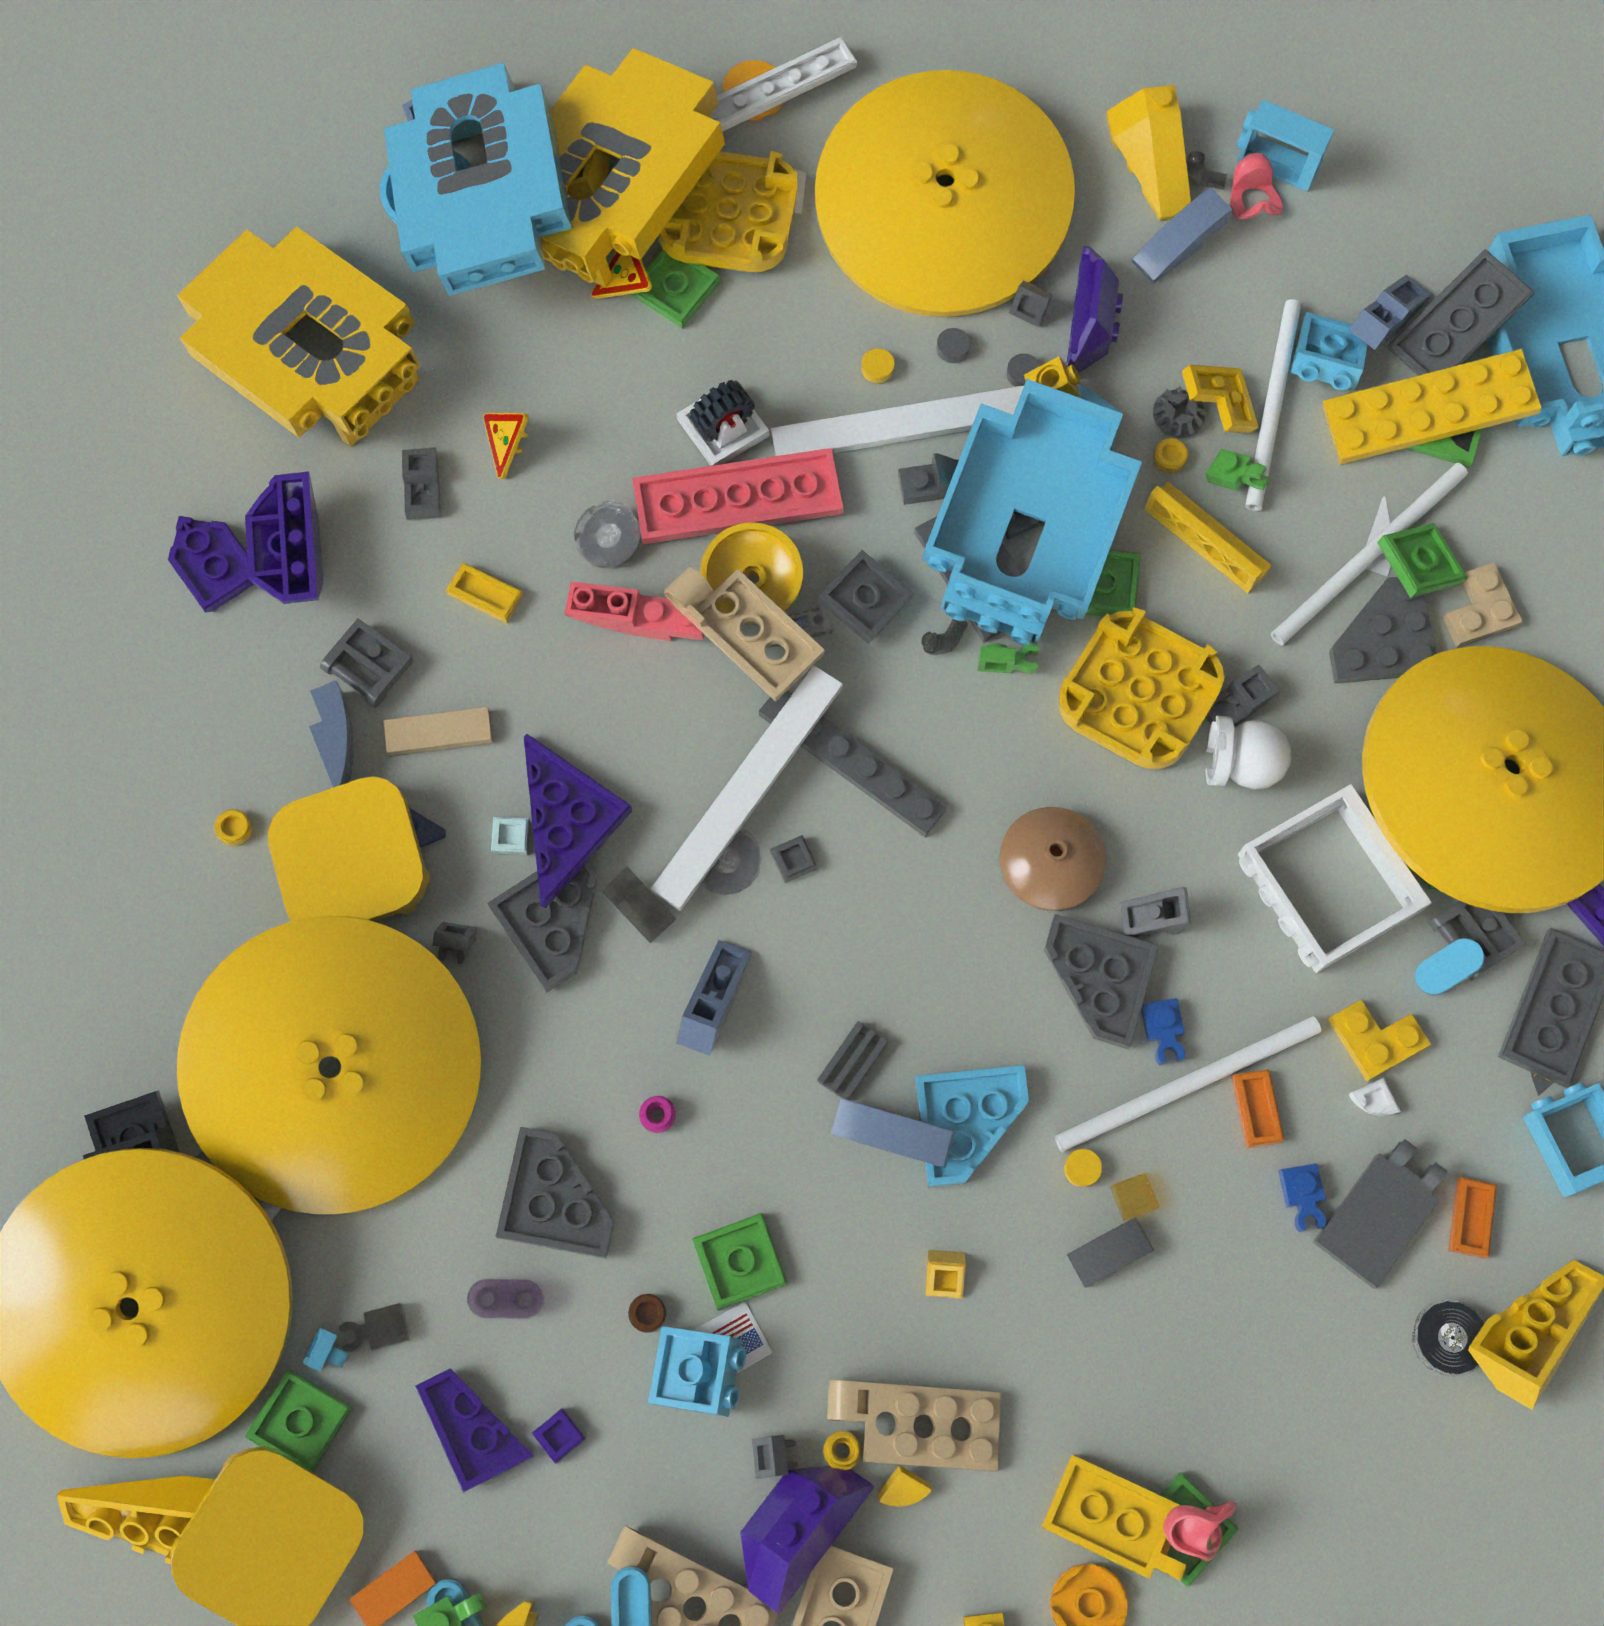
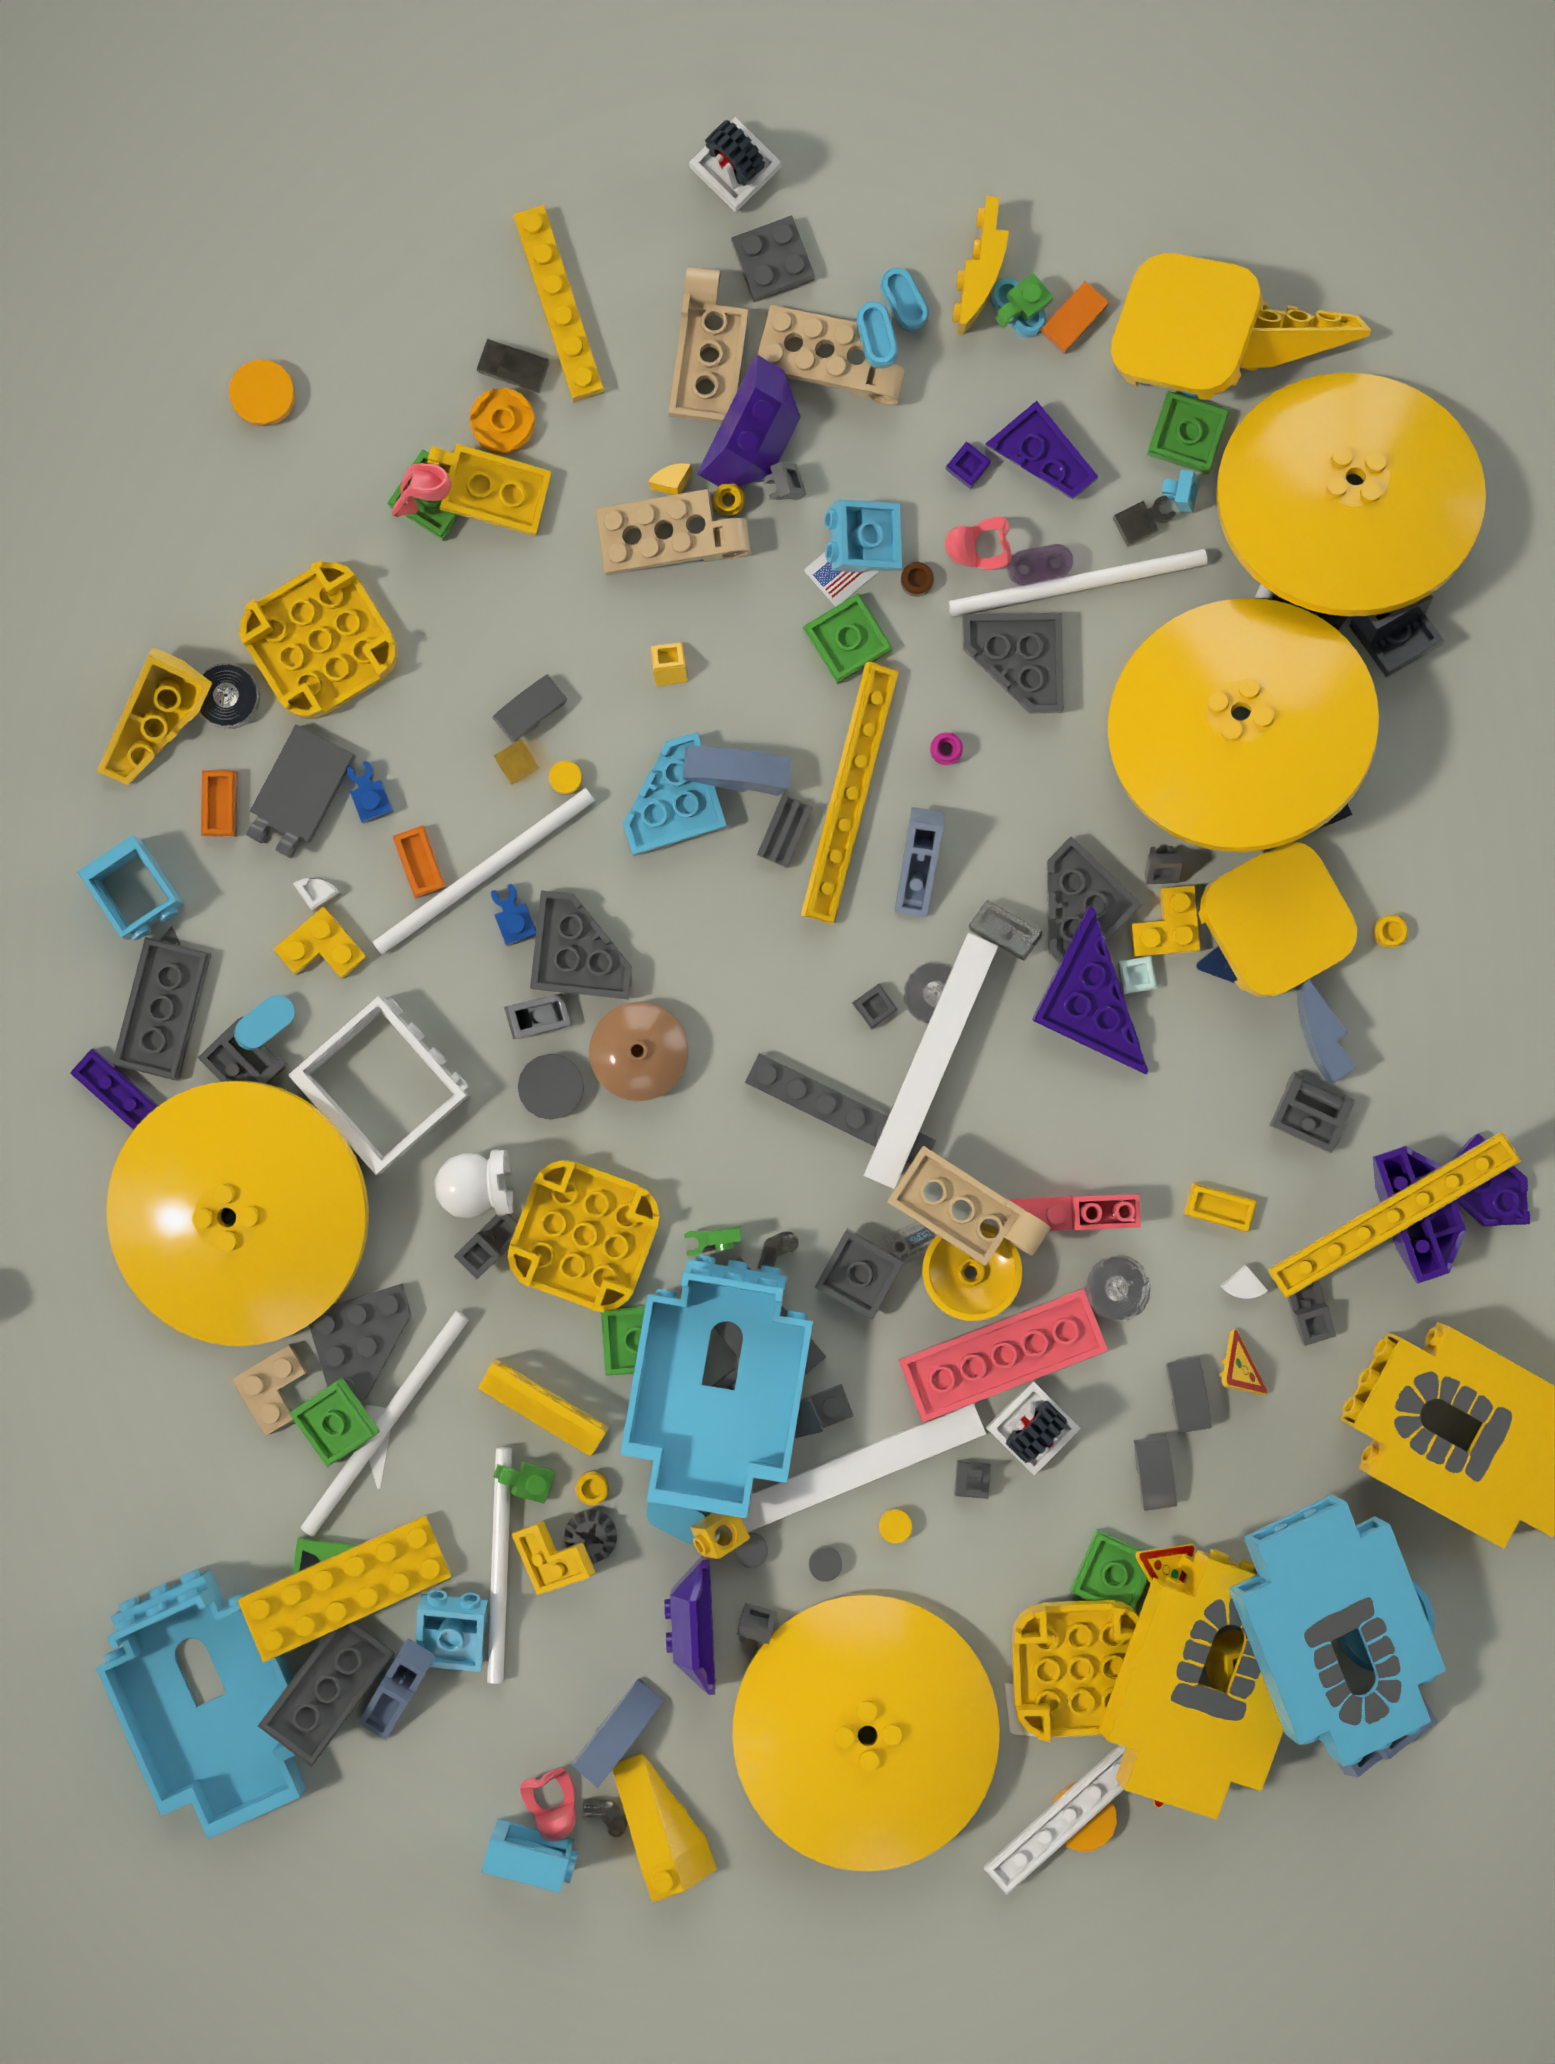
camera: 165 degrees right, 15 degrees up
tan tile [384,707,493,757] -> none
none -> yellow tile [238,560,398,719]
none -> dark grey tile [518,1054,584,1120]
none -> yellow tile [800,662,899,924]
none -> coral piece [945,517,1012,570]
none -> white piece [948,549,1207,617]
none -> dark grey tile [954,1461,991,1499]
none -> yellow plate [1130,885,1200,957]
none -> dark grey slope [1134,1435,1177,1511]
none -> dark grey slope [1166,1358,1212,1433]
none -> white tile [1220,1265,1268,1299]
none -> yellow tile [1268,1131,1521,1298]

